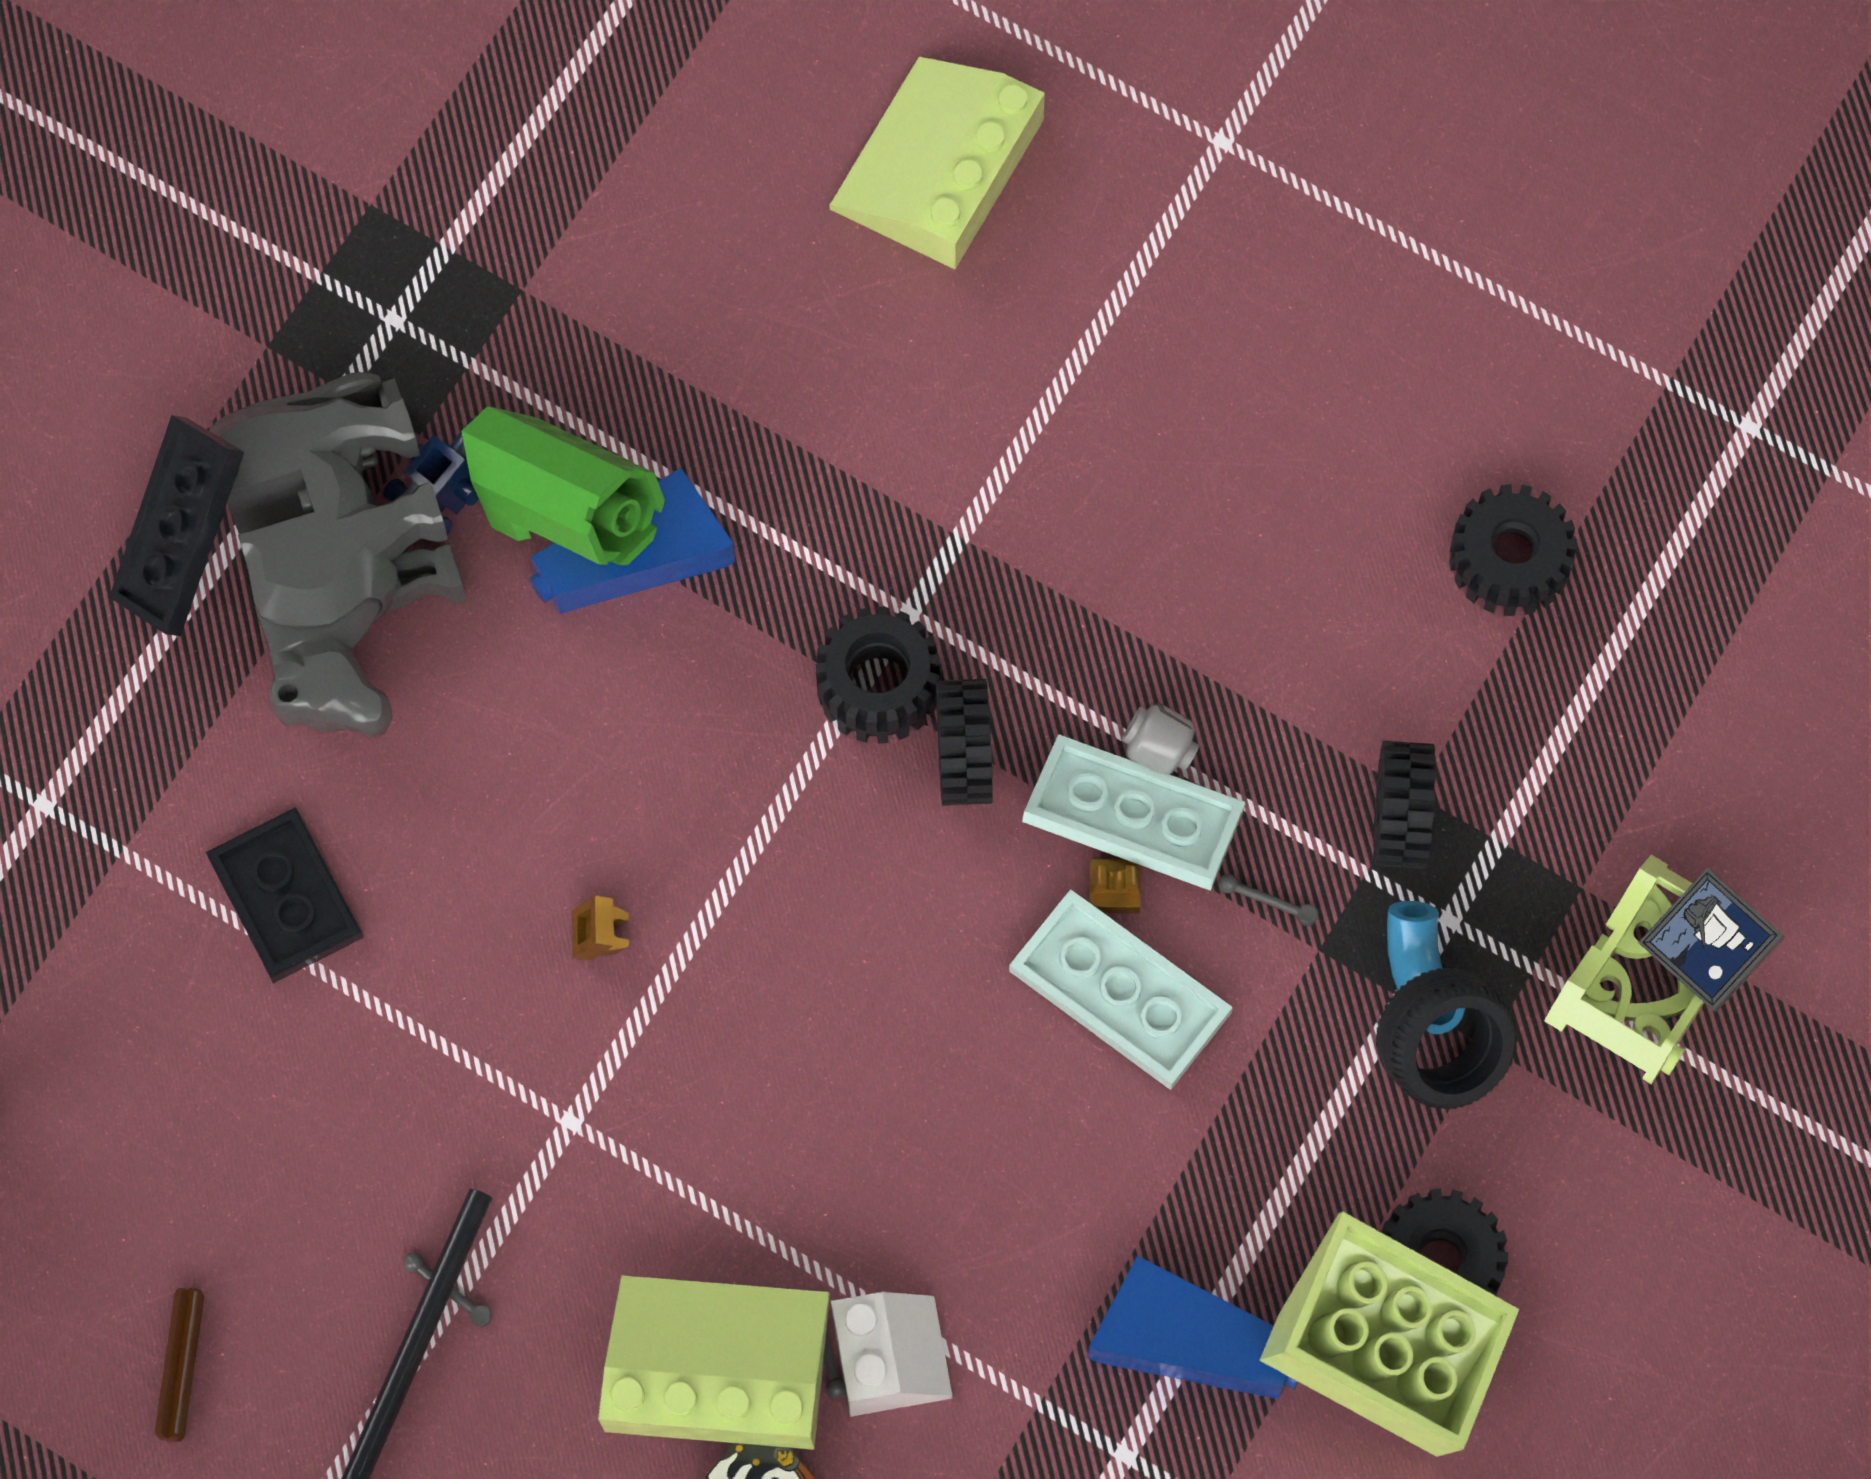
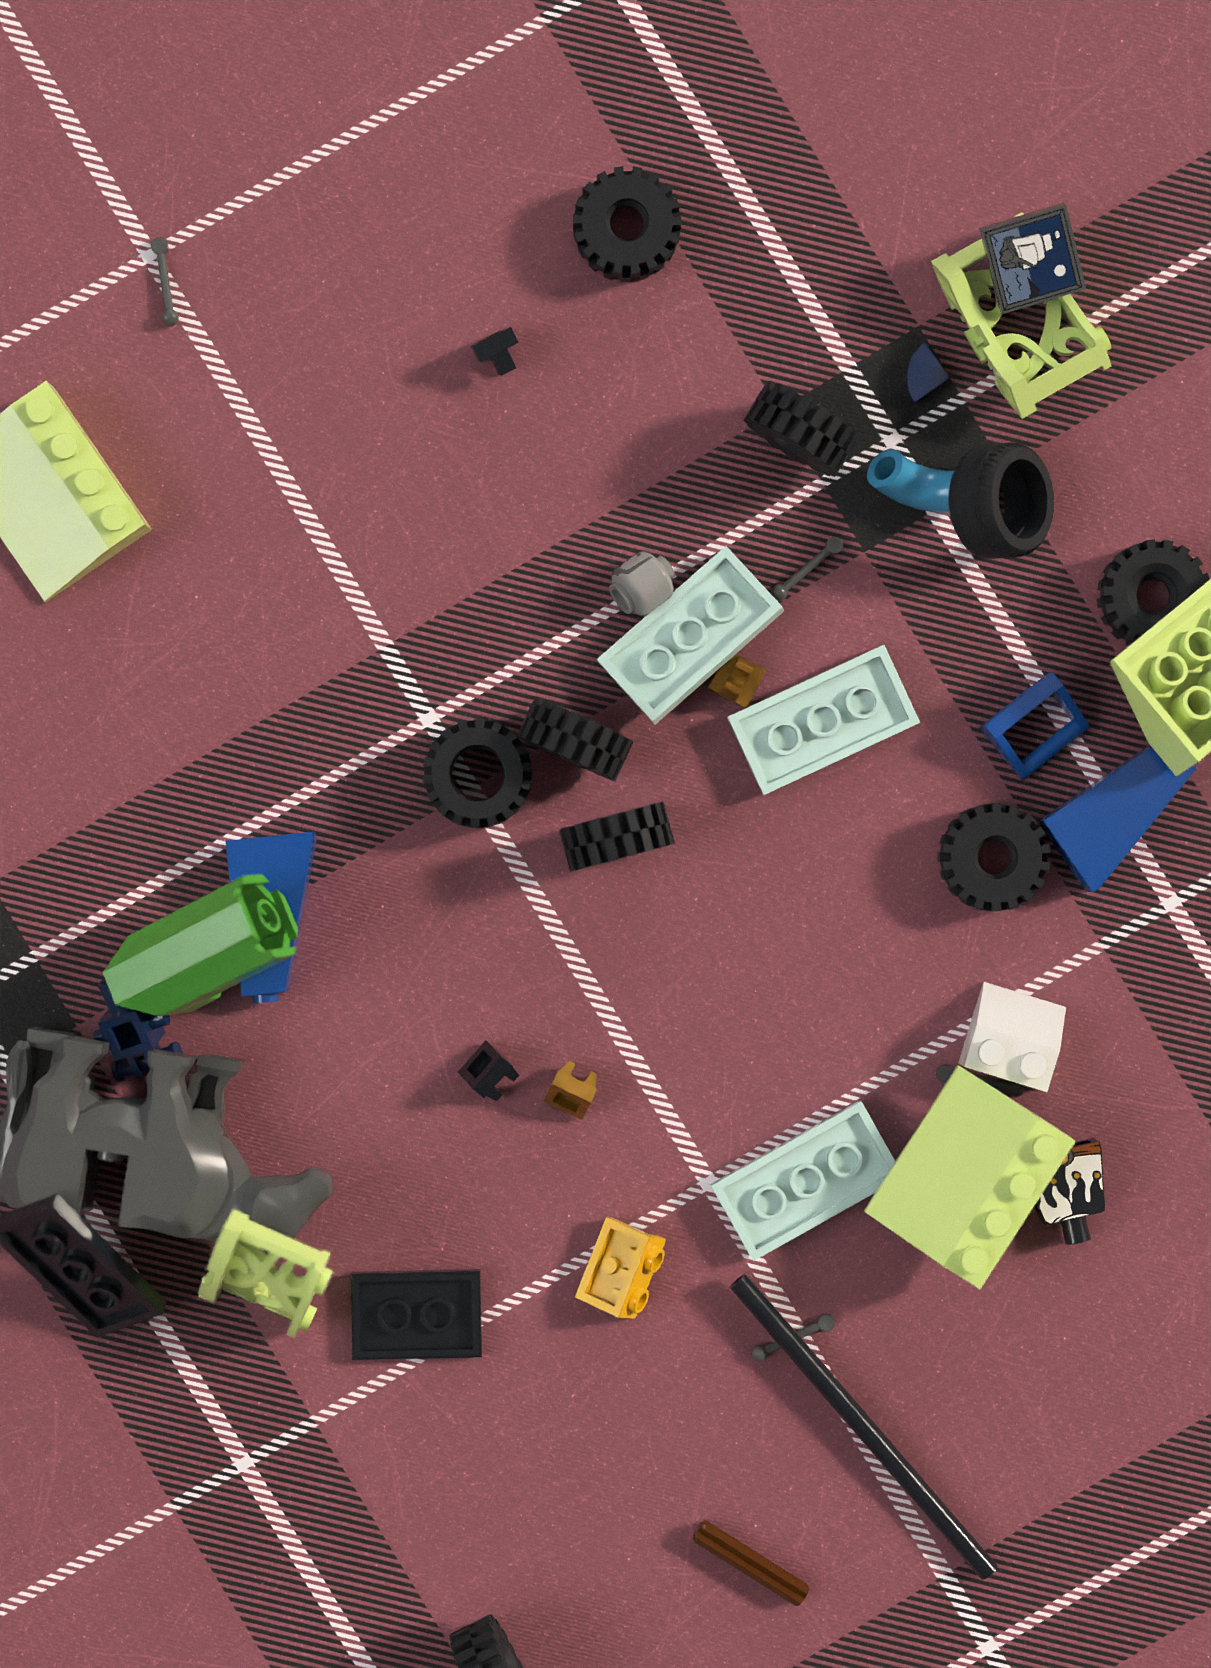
camera: 65 degrees left, 20 degrees up
none -> dark grey hinge [151,237,179,326]
none -> yellowish green fence [198,1209,333,1338]
none -> black tile [458,1040,519,1101]
none -> black tile [470,327,519,376]
none -> black tyre [559,801,675,871]
none -> yellow bracket [575,1217,666,1319]
none -> light aqua plate [710,1100,895,1261]
none -> dark blue tile [906,343,950,404]
none -> black tyre [937,803,1050,911]
none -> blue tile [979,672,1090,781]

